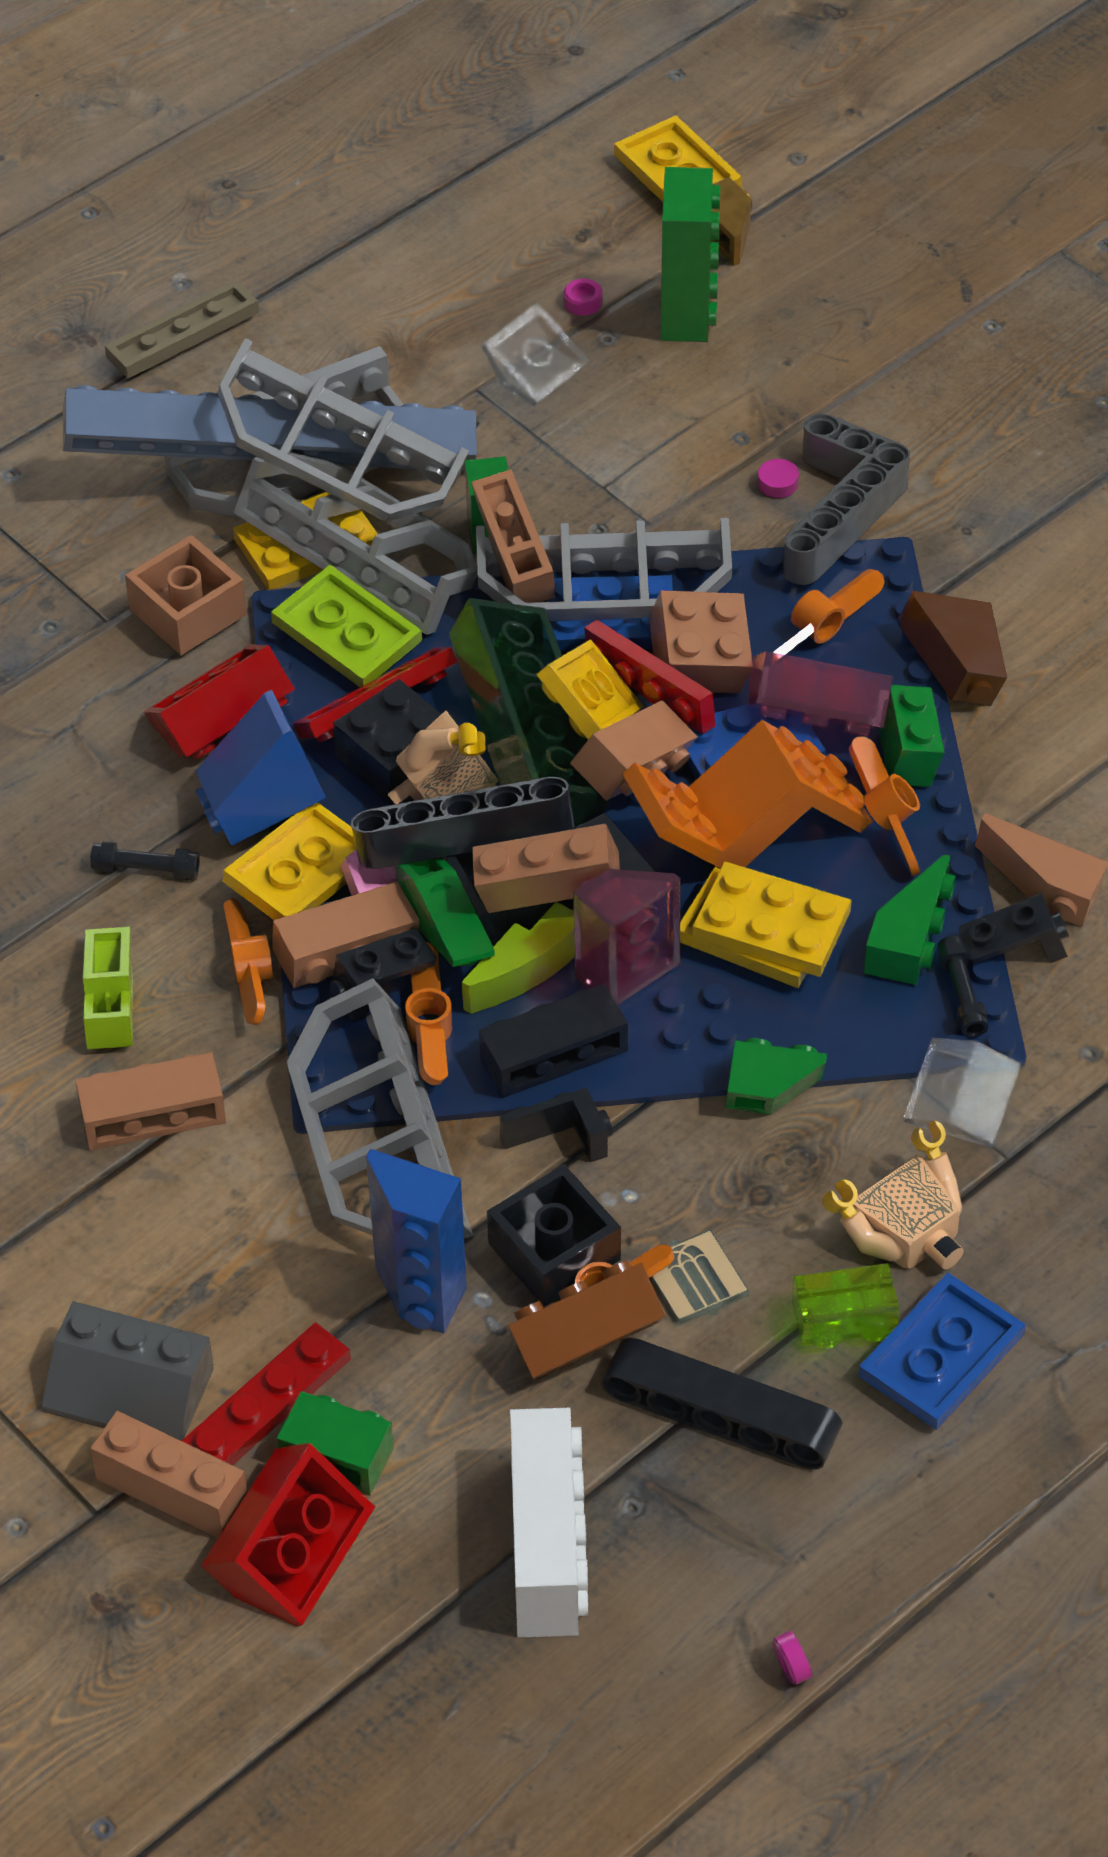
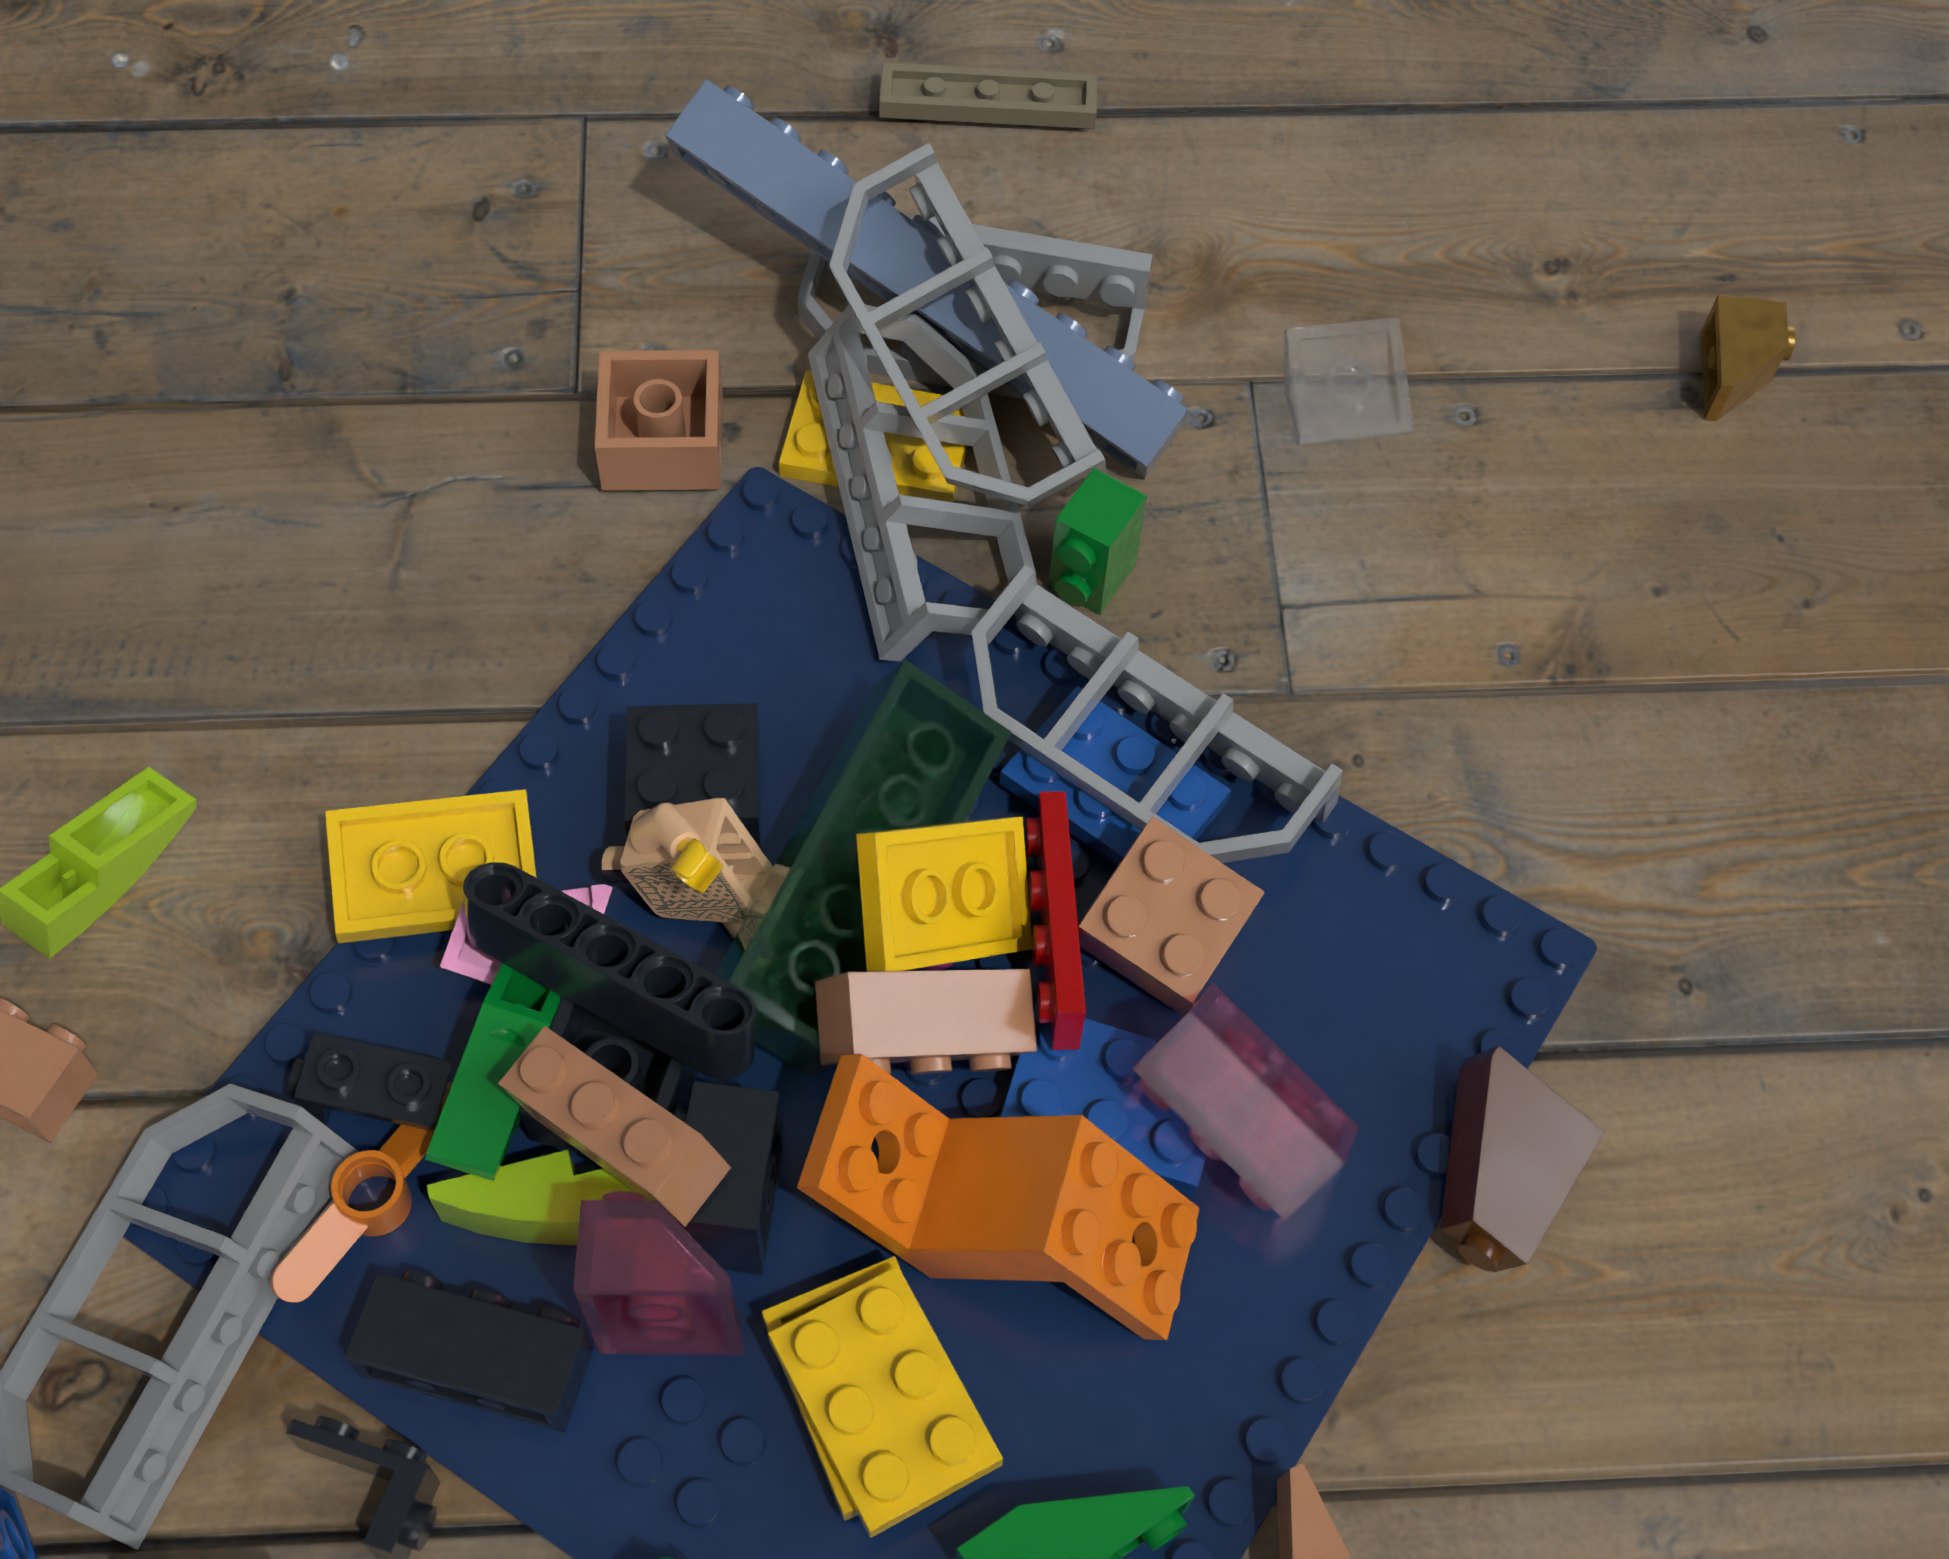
camera: 35 degrees right, 10 degrees up
black bar [90,841,200,880] -> none
red slope [143,645,295,760] -> none
blue slope [195,690,326,846] -> none
orange piece [223,897,273,1025] -> none
lime plate [271,565,422,687] -> none
nougat brick [272,881,420,988] -> none
red plate [293,647,458,742] -> none
nougat slope [471,469,555,603] -> none
dark pink tile [564,279,603,316] -> none
yellow plate [614,115,742,202] -> none
green brick [661,167,721,342] -> none
dark pink tile [758,459,799,498] -> none
orange piece [760,569,884,670] -> none
dark grey beam [783,414,910,585] -> none
orange piece [849,737,921,877] -> none
green brick [876,685,945,787] -> none

